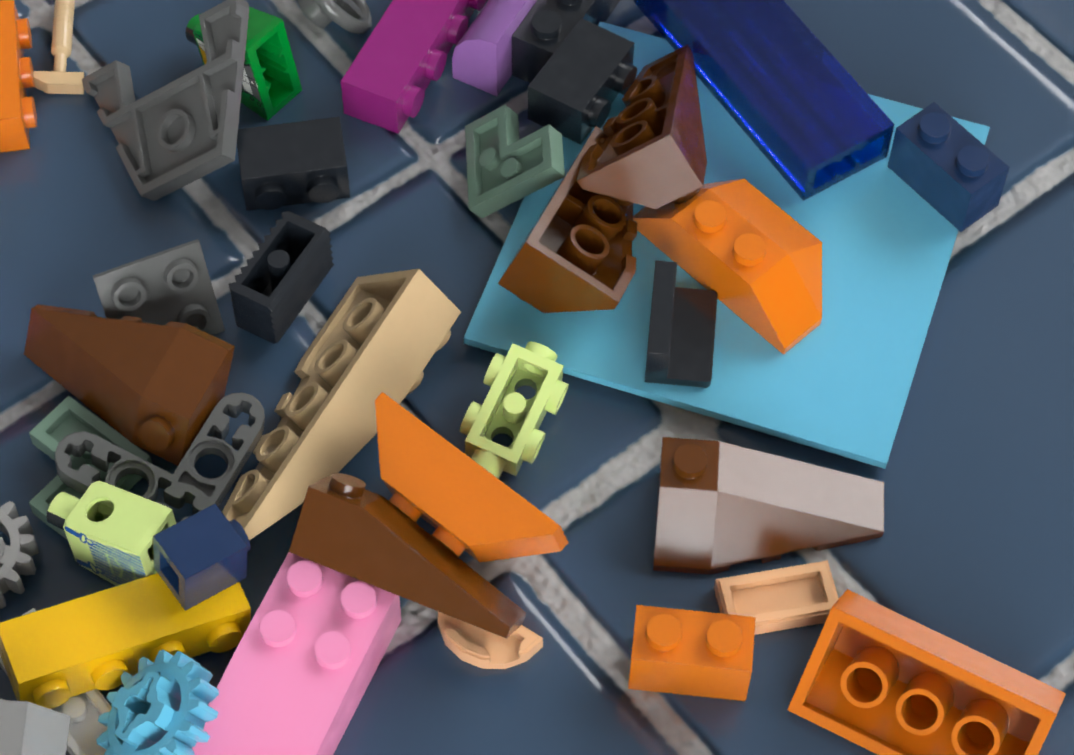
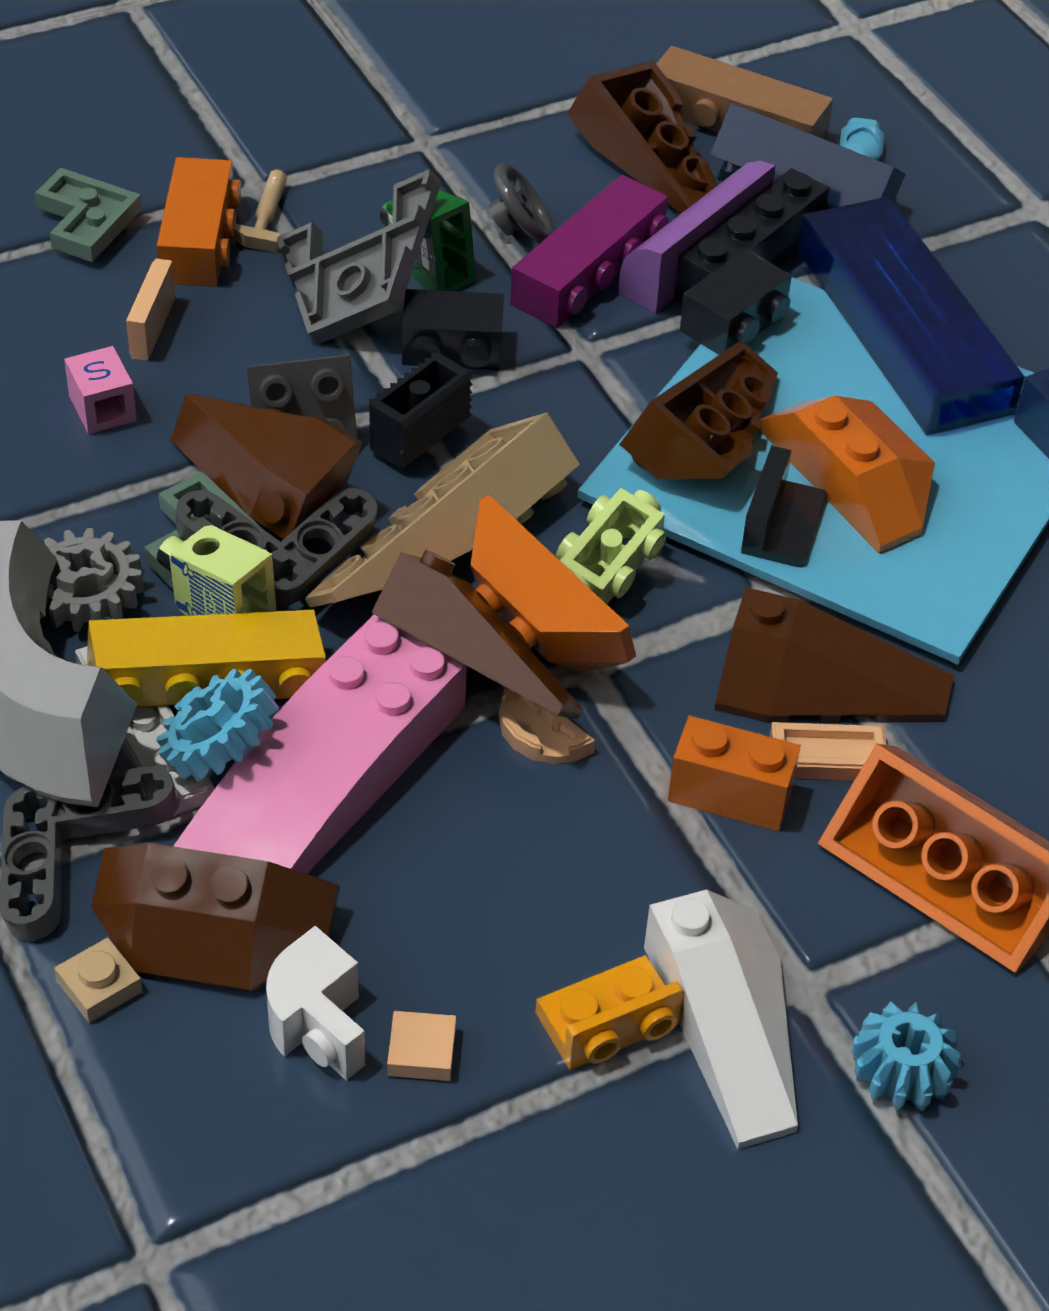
camera: 10 degrees right, 10 degrees down
dark blue brick [153,504,251,611] -> none
sand green plate [465,105,565,218] -> none
reddish brown wedge [577,44,707,209] -> none

